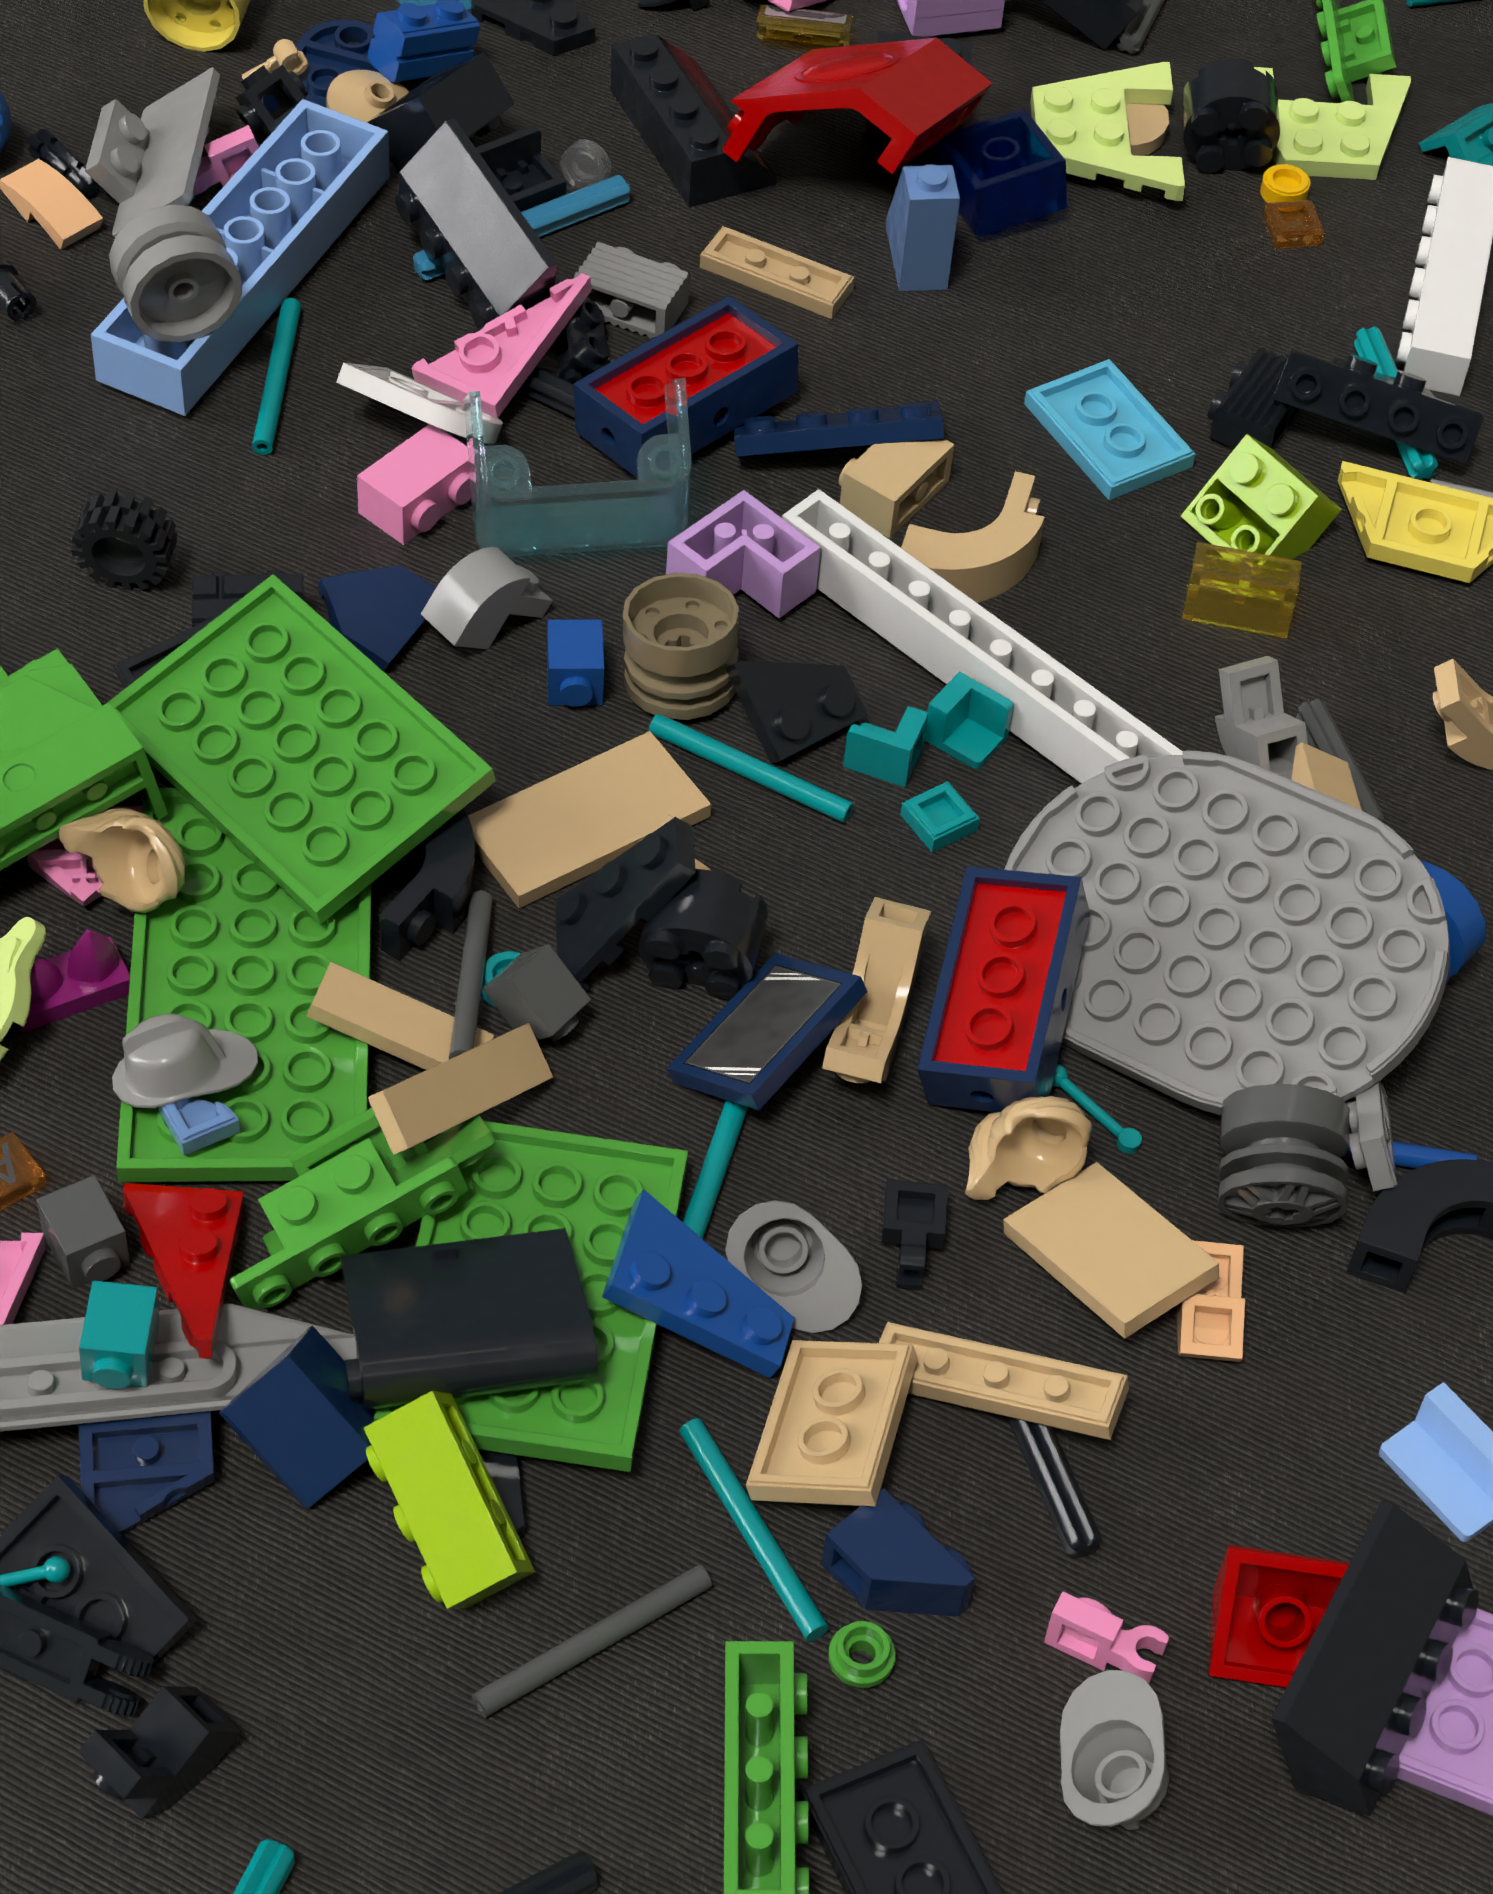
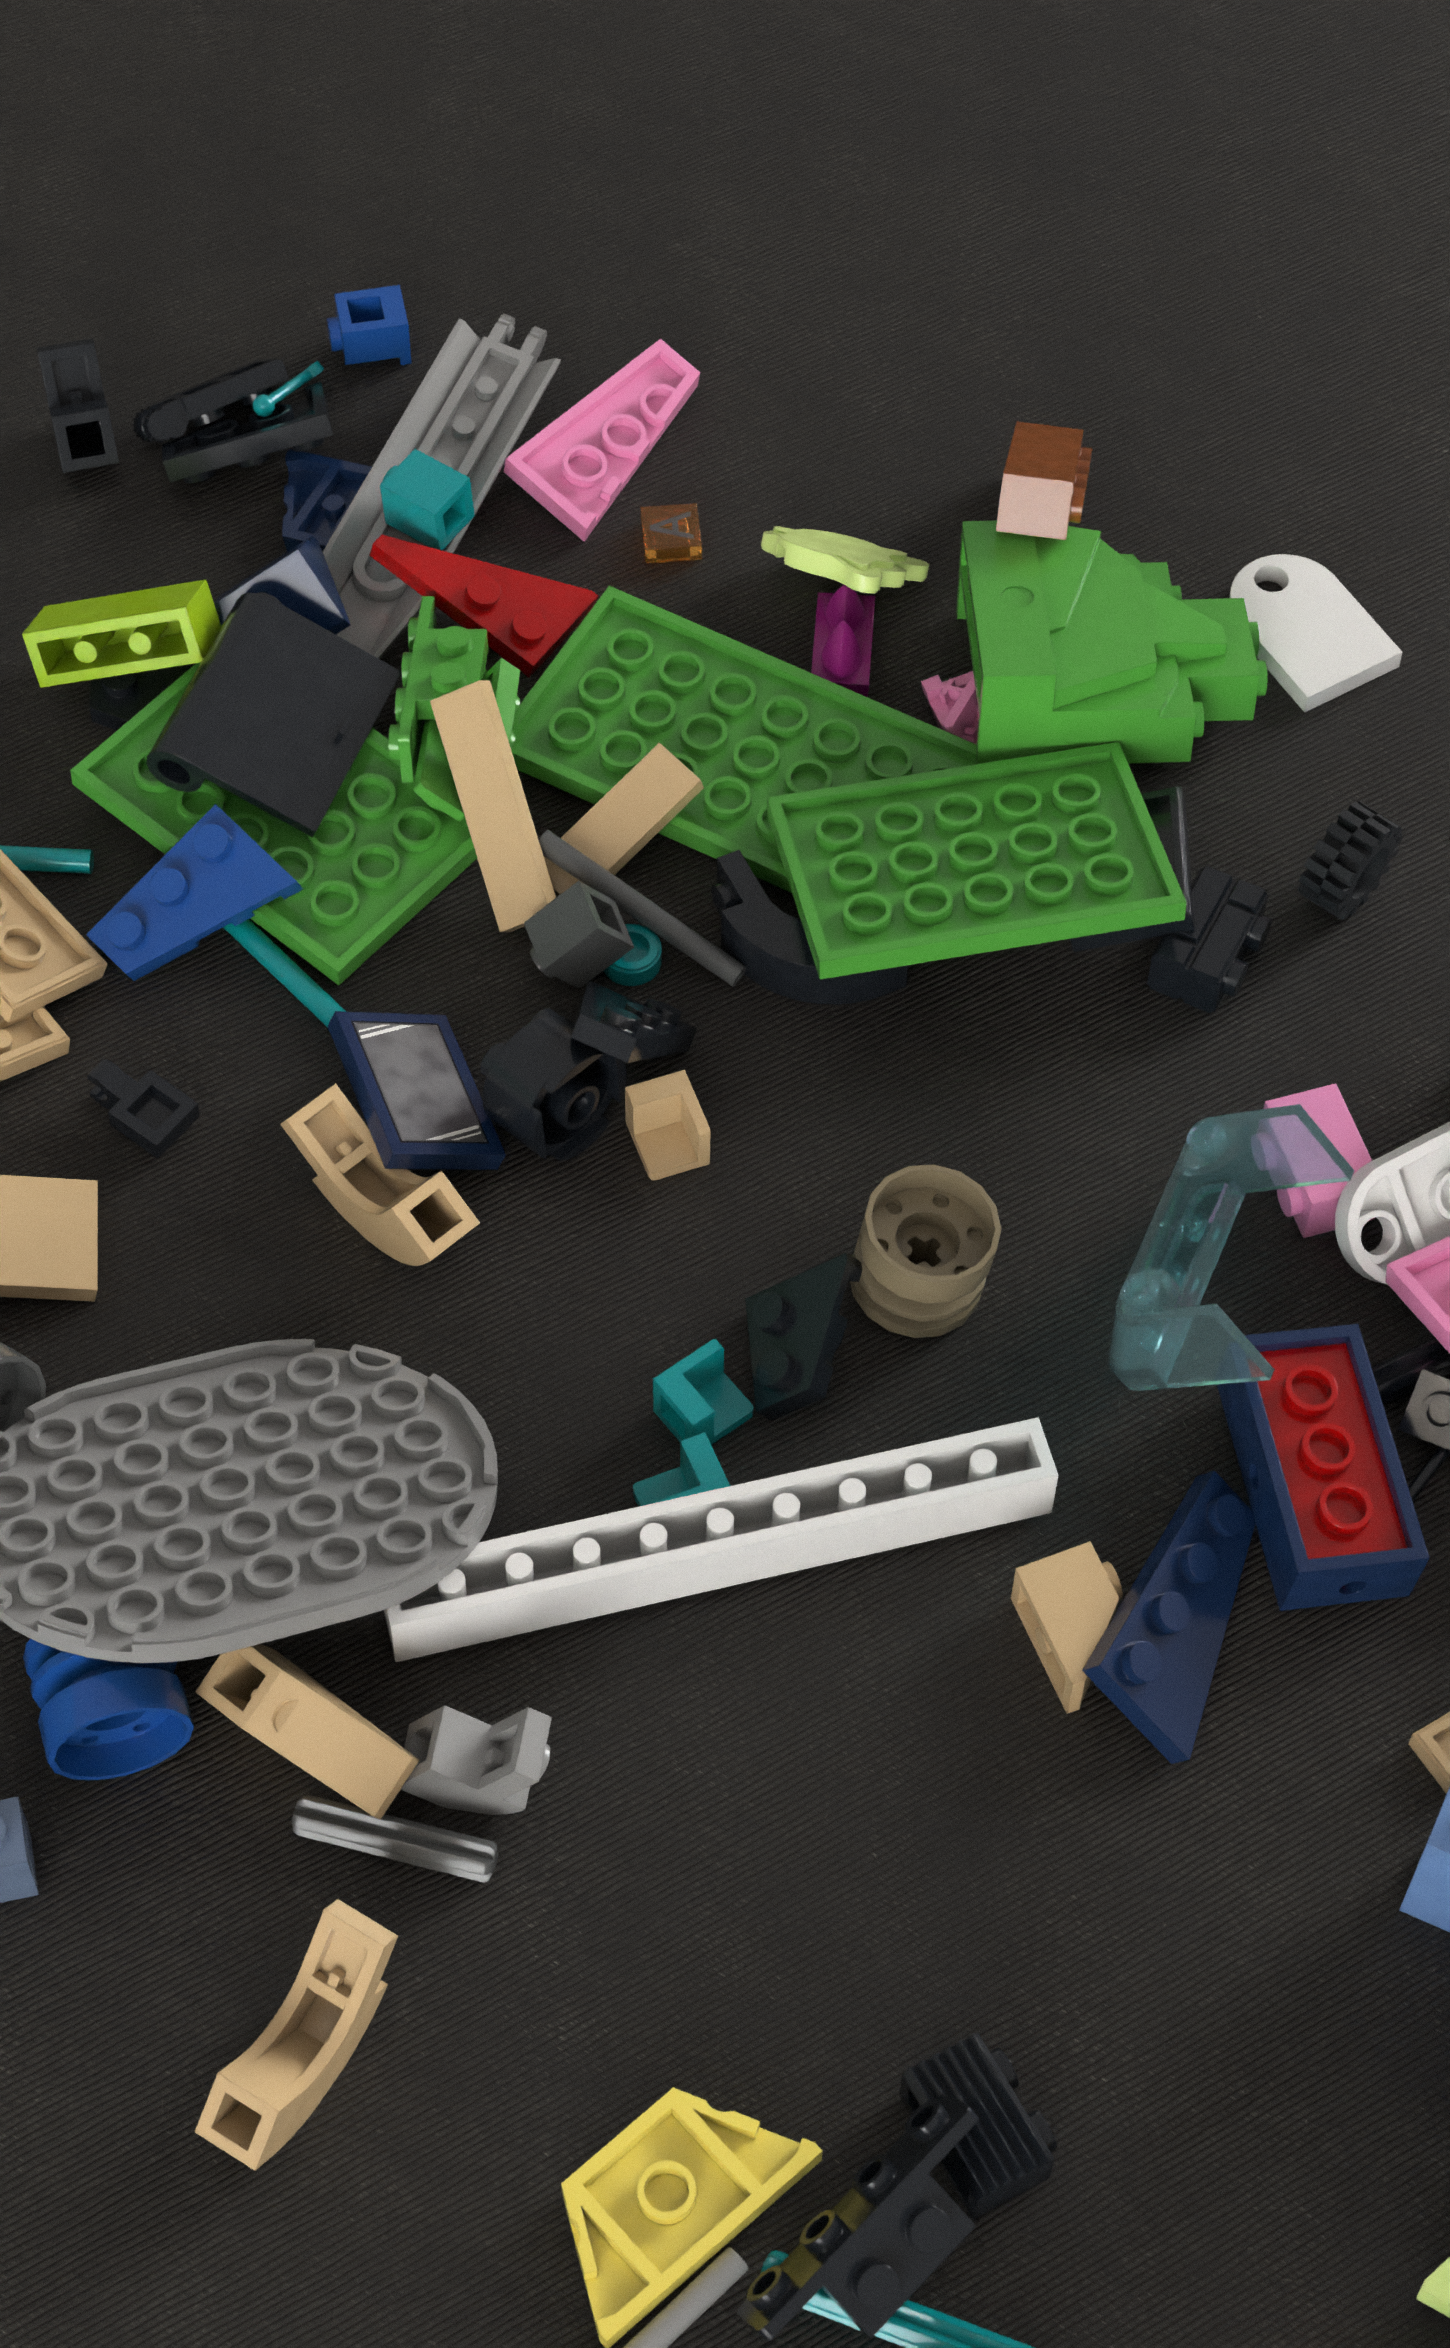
camera: 125 degrees right, 5 degrees up
dark grey brick [36,1175,130,1289] -> none
tan hair [59,808,186,913] -> none
light grey piece [112,1014,258,1108] -> none
medium blue tile [158,1098,240,1156] -> none
dark blue slope [318,565,436,672] -> none
light grey brick [421,547,553,649] -> none
tan tile [468,731,711,908] -> none
blue brick [547,620,604,706] -> none
teal piece [649,713,854,823] -> none
lavender brick [666,490,821,618] -> none
light grey piece [725,1200,862,1333] -> none
teal tile [900,781,980,853] -> none
tan arch [901,471,1045,603] -> none
brick [917,866,1090,1112] -> none
tan hair [965,1096,1092,1200] -> none
medium azure tile [1024,359,1196,501] -> none
teal hinge [1052,1064,1142,1154] -> none
lime slope [1181,434,1342,581] -> none
clear yellow hinge [1182,542,1302,639] -> none

